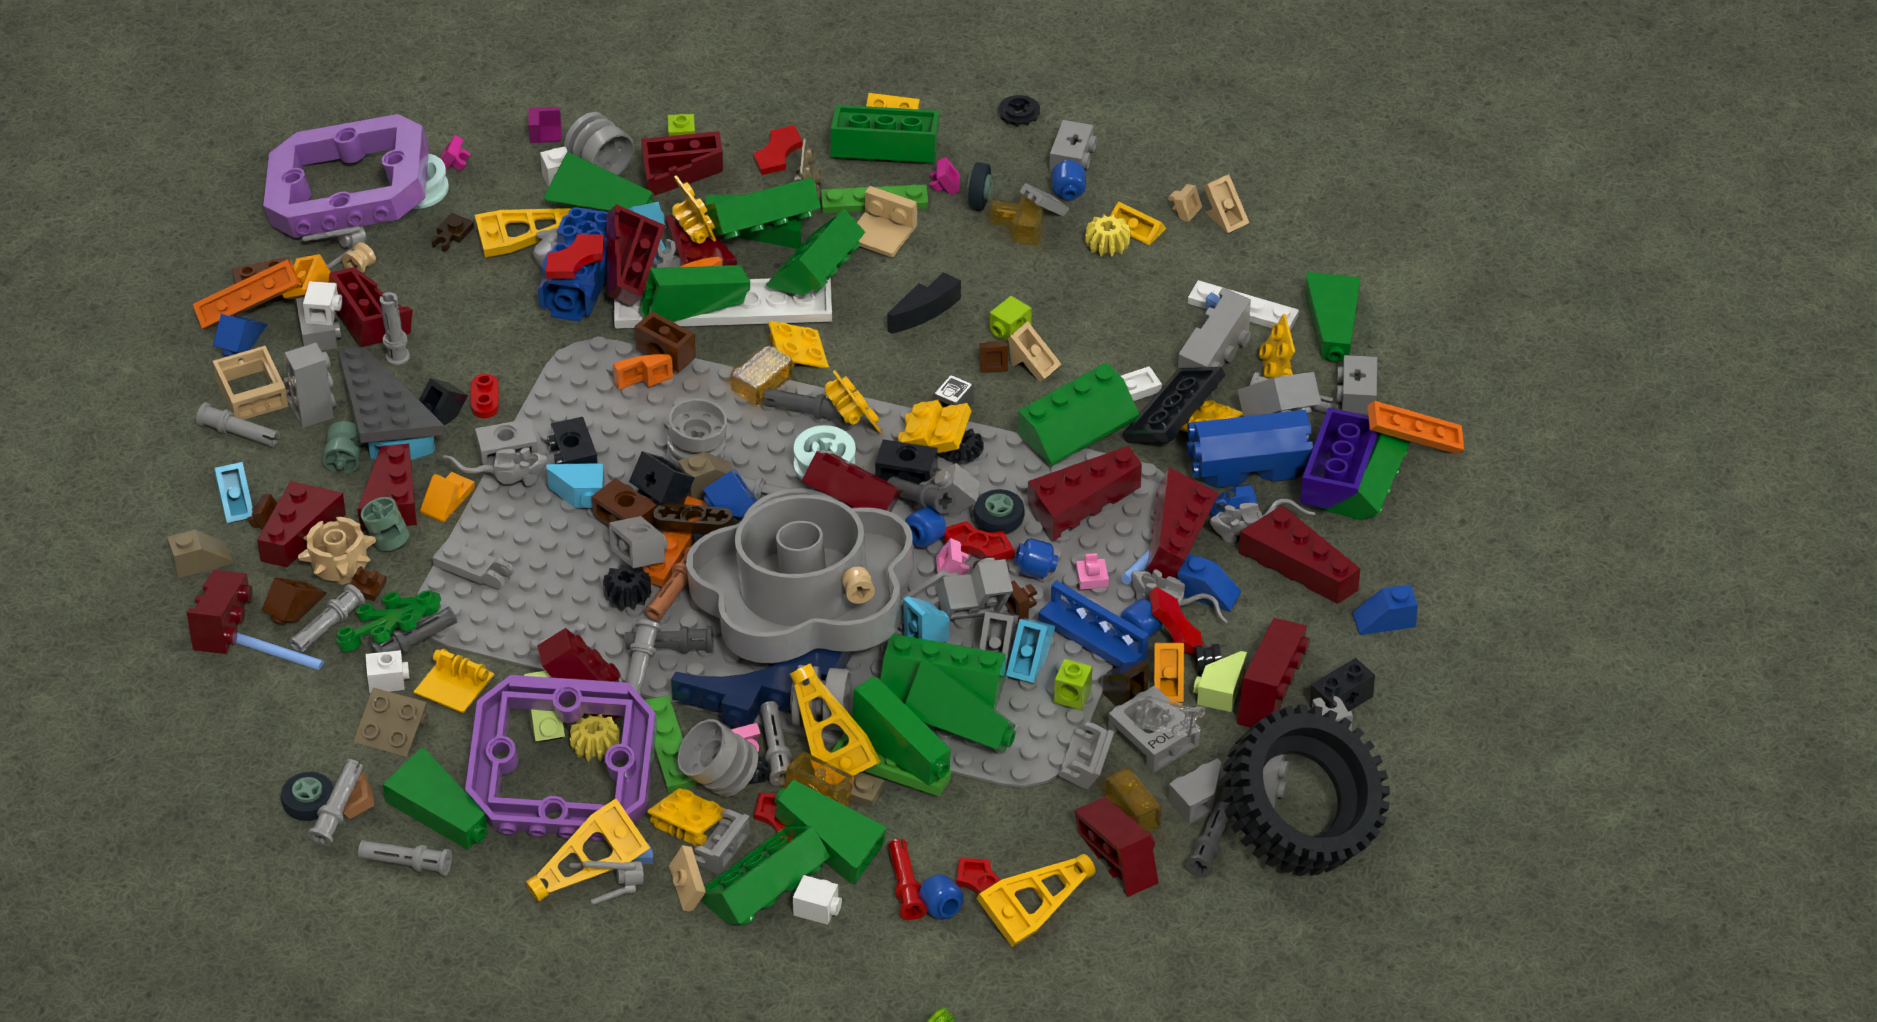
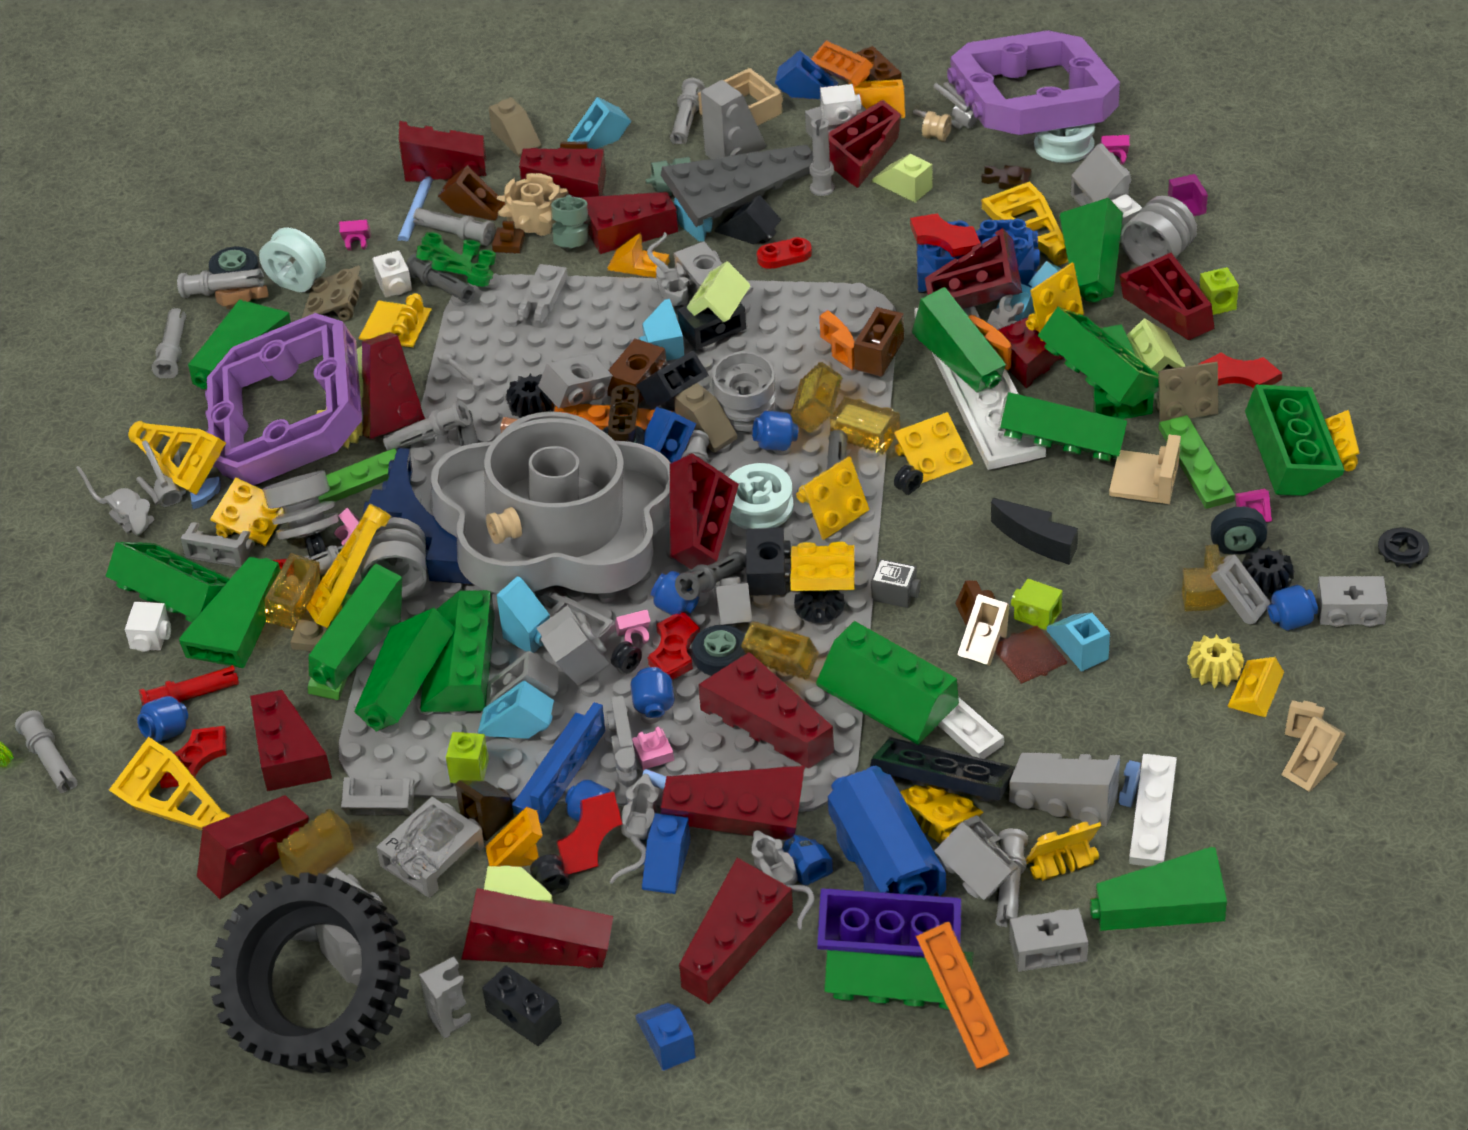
camera: 80 degrees right, 0 degrees up
tan plate [669,845,706,911] -> none
reddish brown tile [1004,580,1037,622] -> none
none -> light grey pin [15,710,78,793]
none -> light grey animal [76,466,154,536]
none -> dark red wedge [250,690,332,792]
none -> light aqua wheel [259,228,326,293]
none -> dark pink tile [339,219,371,250]
none -> light grey hinge [606,695,638,786]
none -> yellowish green panel [686,261,750,322]
none -> clear yellow brick [741,621,819,680]
none -> blue head [752,411,799,451]
none -> clear yellow brick [791,362,843,433]
none -> yellowish green slope [872,154,932,202]
none -> black bush [894,464,923,495]
none -> clear red piece [995,626,1067,684]
none -> medium azure slope [1047,613,1110,672]
none -> light grey slope [1071,143,1131,206]
none -> yellowish green panel [1127,318,1186,373]
none -> black gear [1242,546,1294,597]

